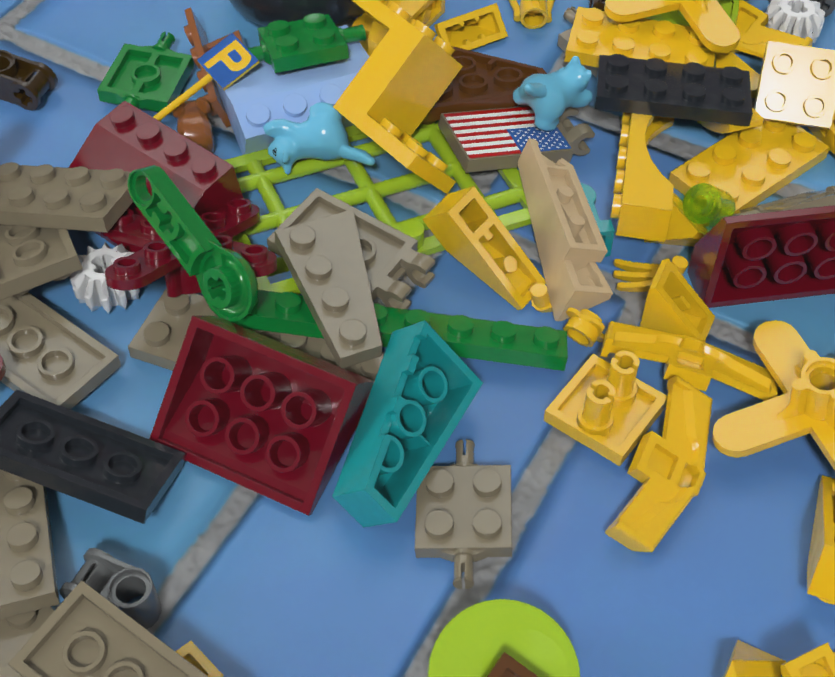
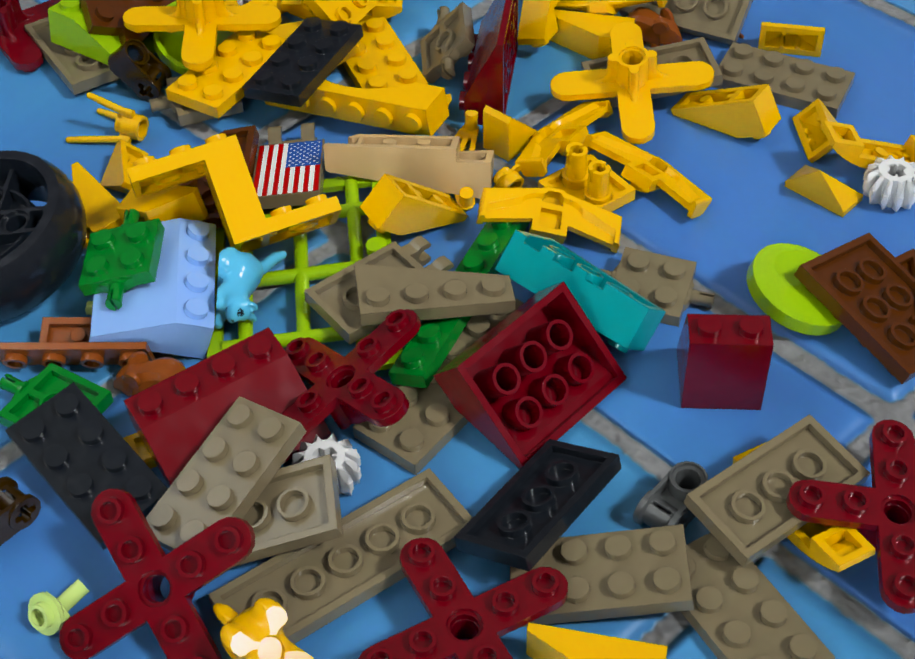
camera: 70 degrees left, 5 degrees down
green beam [127,165,258,322] -> none
piece [153,33,260,121] -> none
medium azure animal [513,56,592,131] -> none
clear neon green brick [683,183,735,228] -> none
none -> black plate [5,382,168,550]
none -> yellow plate [476,186,622,253]
none -> dark red slope [677,314,774,410]

